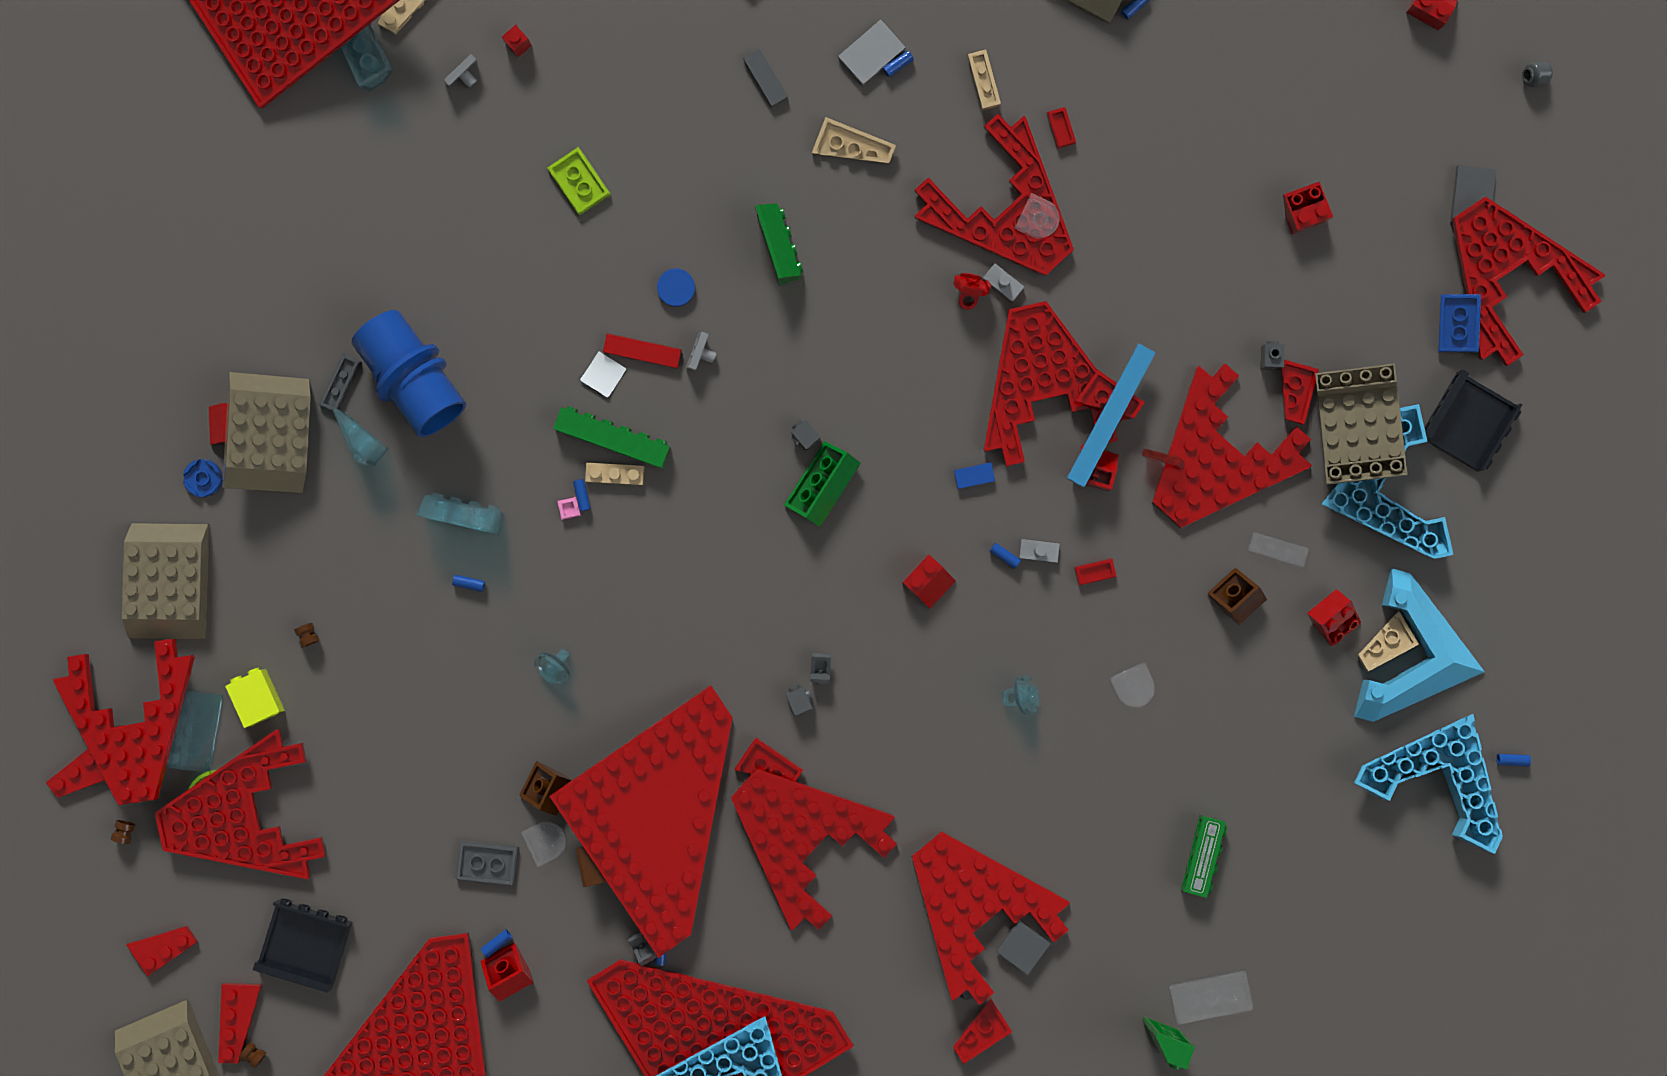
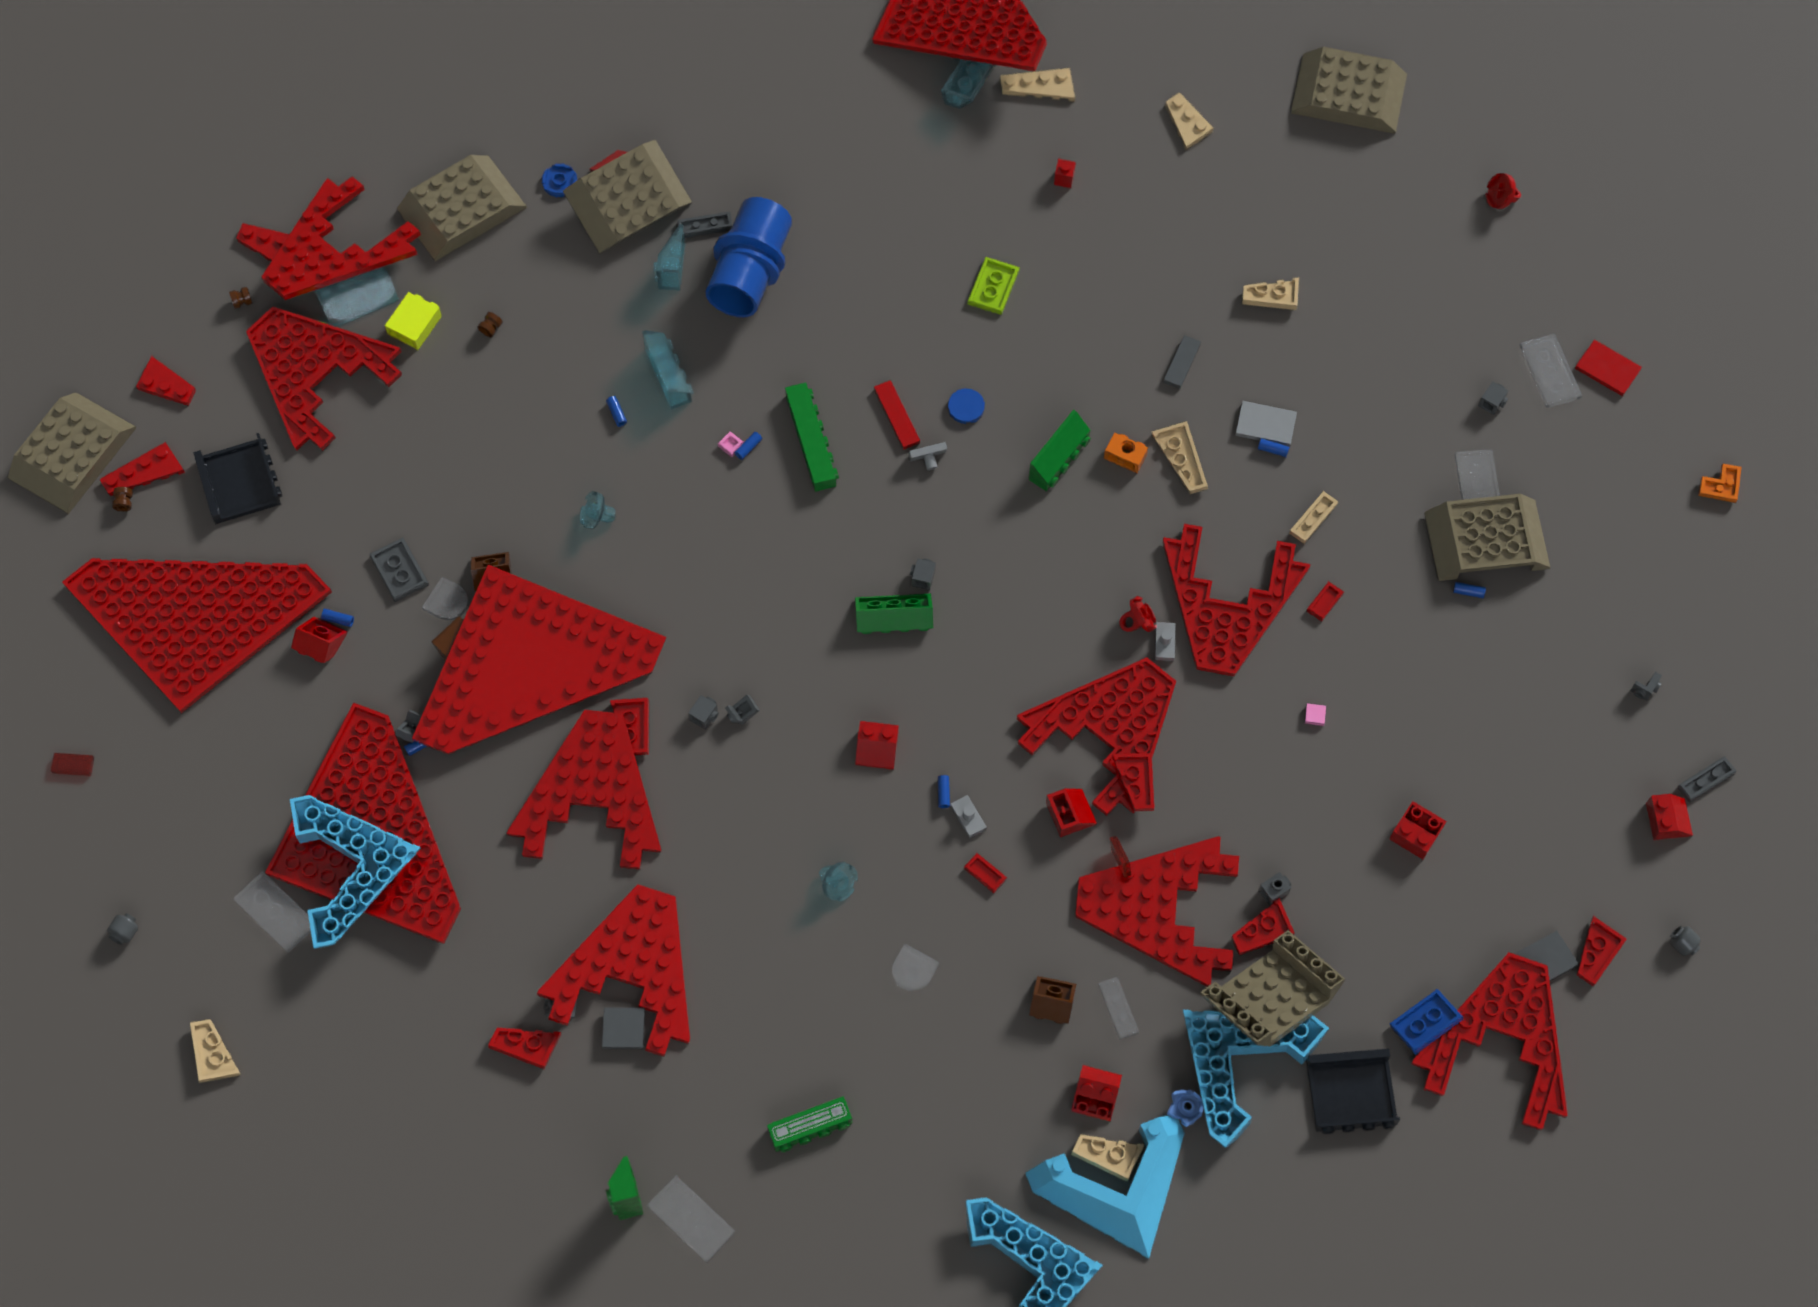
camera: 55 degrees right, 20 degrees down
light grey tile [444,54,477,88] -> none
white sticker [580,352,626,397] -> none
tan plate [585,463,645,485] -> none
blue tile [954,463,995,489] -> none
clear tile [1015,193,1060,238] -> none
dark azure tile [1066,344,1156,488] -> none
none -> orange brick [1104,432,1148,473]
none -> medium blue piece [1167,1090,1204,1127]
none -> bright pink tile [1304,703,1326,726]
none -> red wing [1576,916,1627,987]

